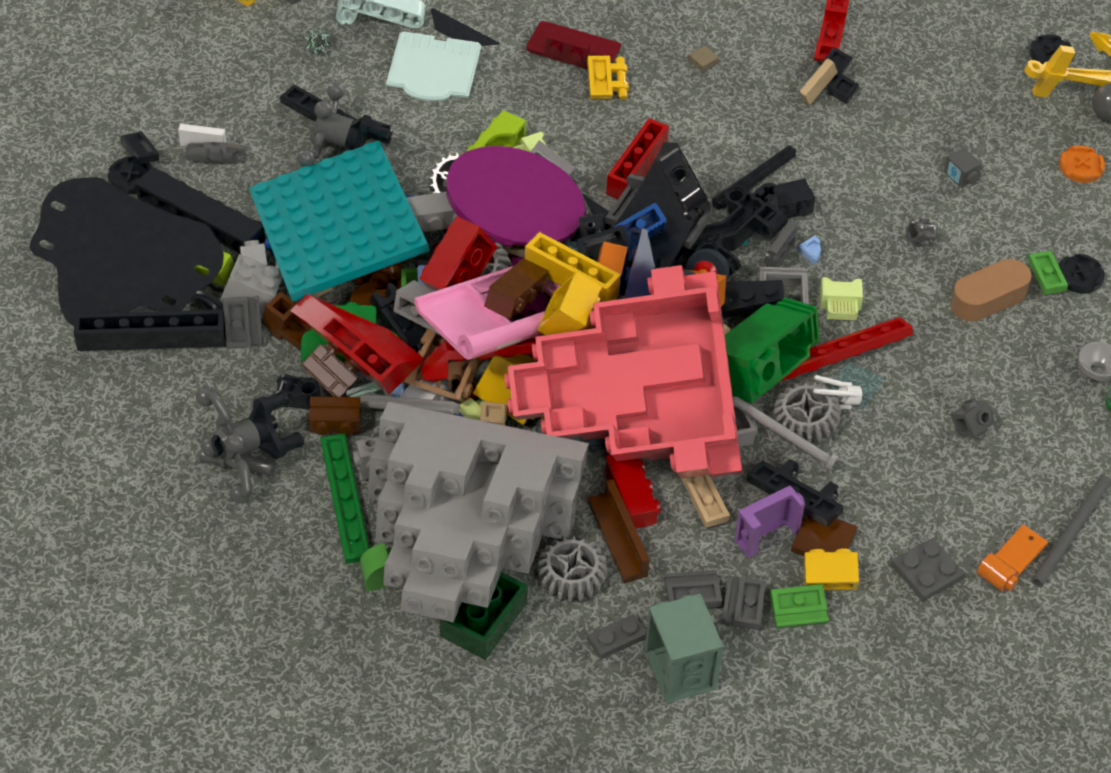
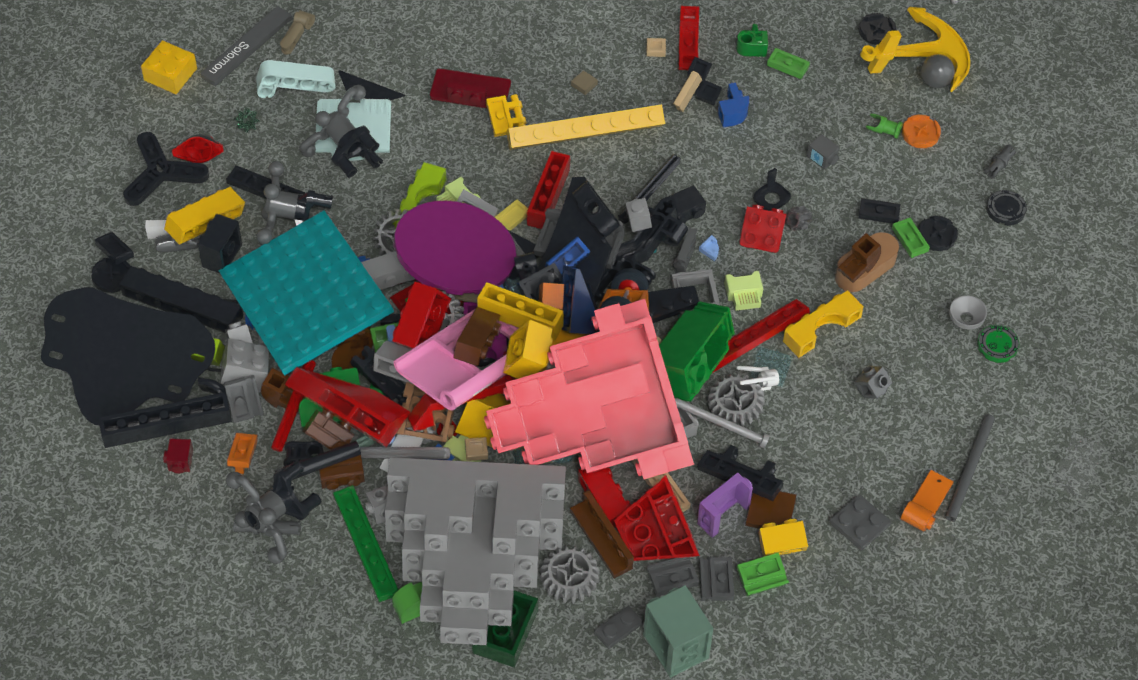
camera: 10 degrees left, 5 degrees up
none -> black piece [123,132,209,206]
none -> dark red brick [163,439,193,474]
none -> yellow brick [164,187,245,245]
none -> red hat [172,134,224,163]
none -> black brick [197,214,242,273]
none -> orange hinge [227,433,258,474]
none -> red axle [271,360,316,452]
none -> black piece [275,441,361,481]
none -> wheel [299,85,383,178]
none -> light yellow tile [495,200,528,231]
none -> yellow brick [506,104,665,150]
none -> red wedge [614,475,700,561]
none -> light grey brick [626,198,652,232]
none -> tan tile [647,38,666,57]
none -> blue brick [718,83,749,128]
none -> green piece [736,23,768,57]
none -> red bracket [740,204,787,253]
none -> black piece [753,168,791,211]
none -> bright green plate [767,48,810,79]
none -> yellow arch [783,290,864,358]
none -> reddish brown brick [838,233,881,283]
none -> black plate [858,198,901,224]
none -> bright green piece [865,114,903,139]

